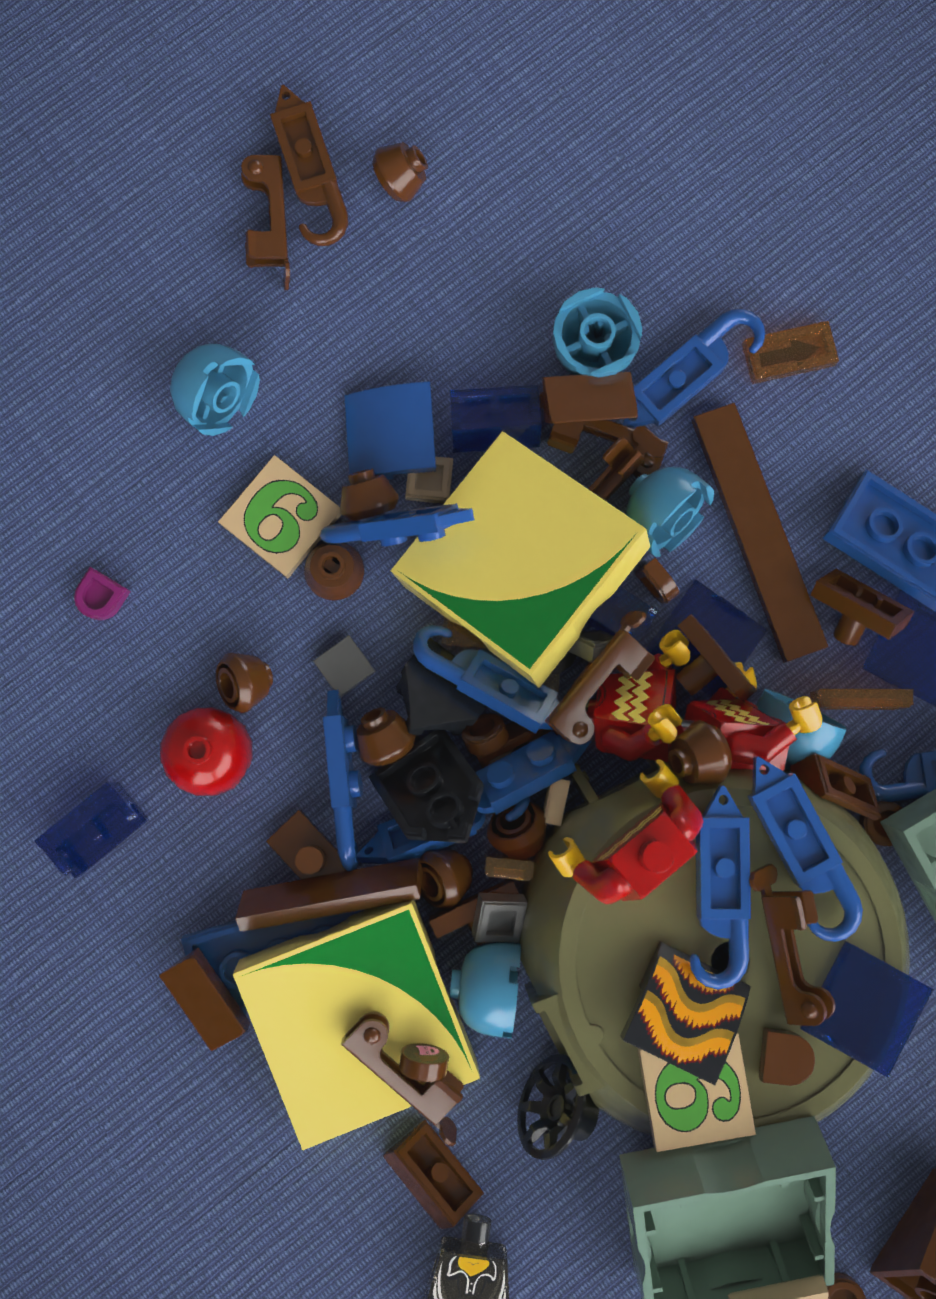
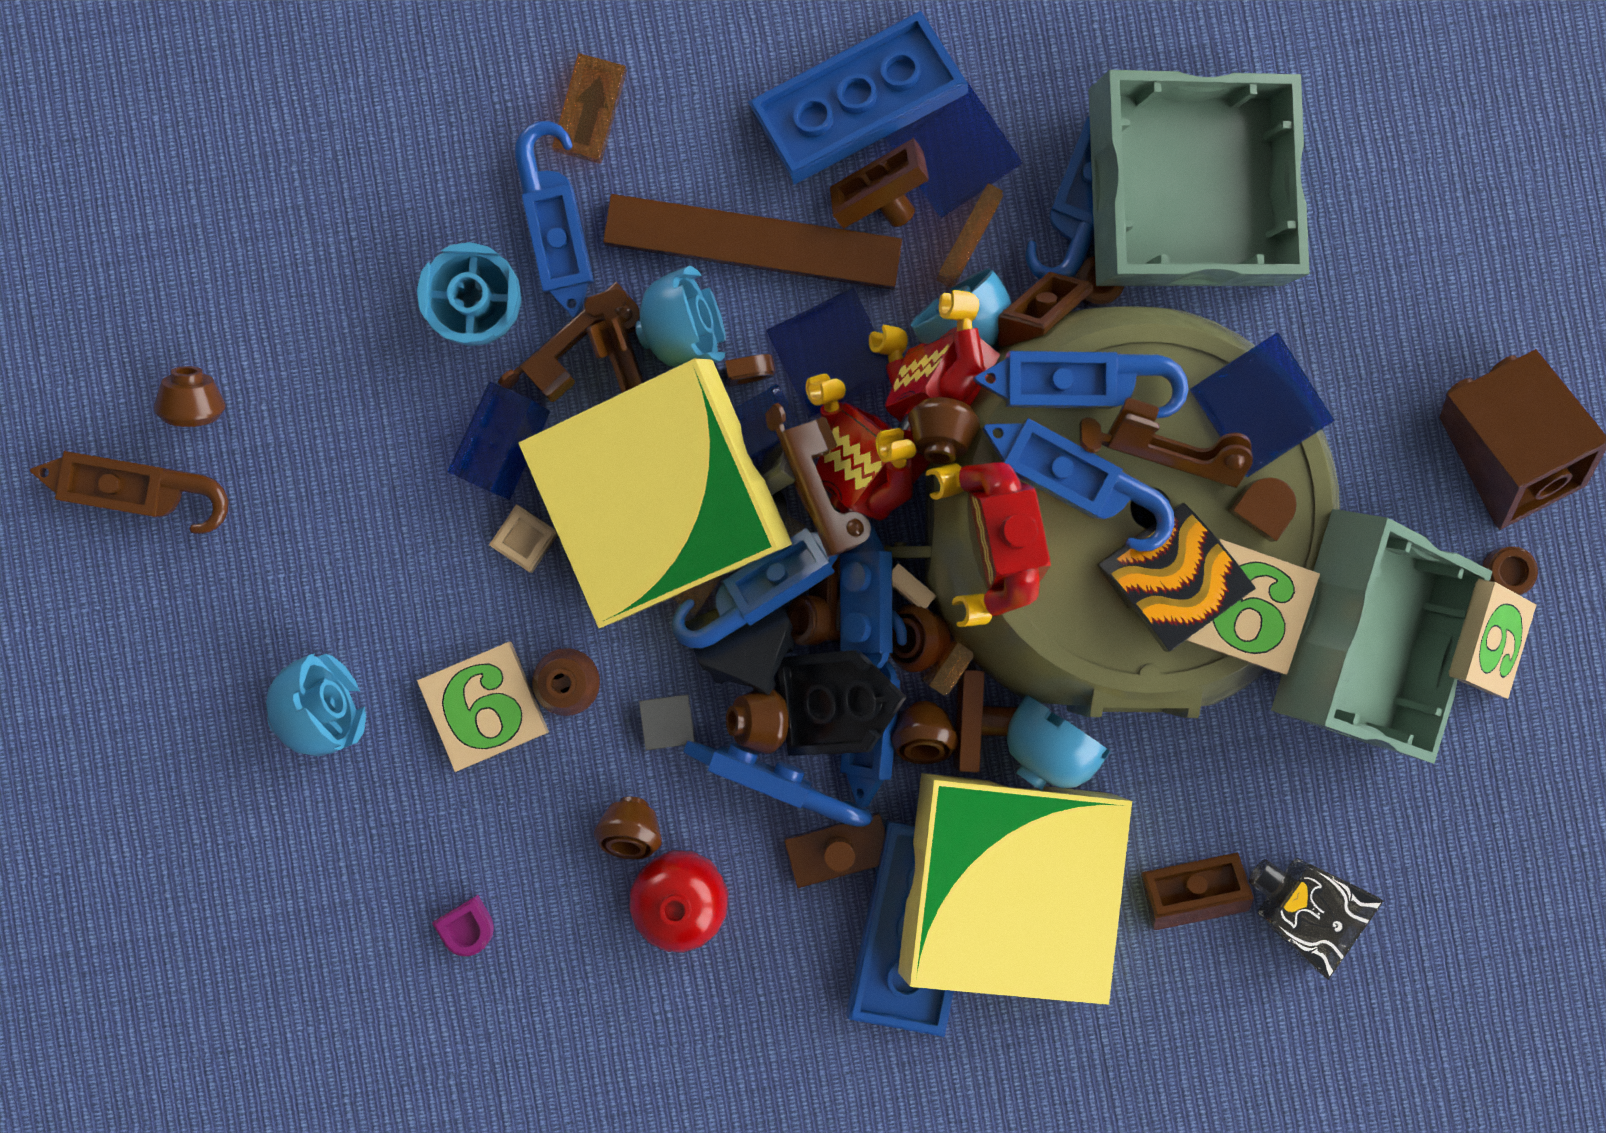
camera: 60 degrees left, 5 degrees up
clear blue hinge [35,781,149,878] -> none
reddish brown slope [159,948,250,1051] -> none
reddish brown tile [235,858,423,932] -> none
reddish brown piece [241,155,290,290] -> none
blue plate [320,503,475,546] -> none
reddish brown cone [340,468,399,521] -> none
reddish brown piece [341,1012,464,1146] -> none
blue slope [345,381,436,479] -> none
reddish brown tile [399,1043,449,1082] -> none
dark grey tile [471,893,528,943] -> none
black wheel [517,1054,599,1160] -> none
reddish brown slope [542,372,638,423] -> none
reddish brown tile [675,614,757,702] -> none

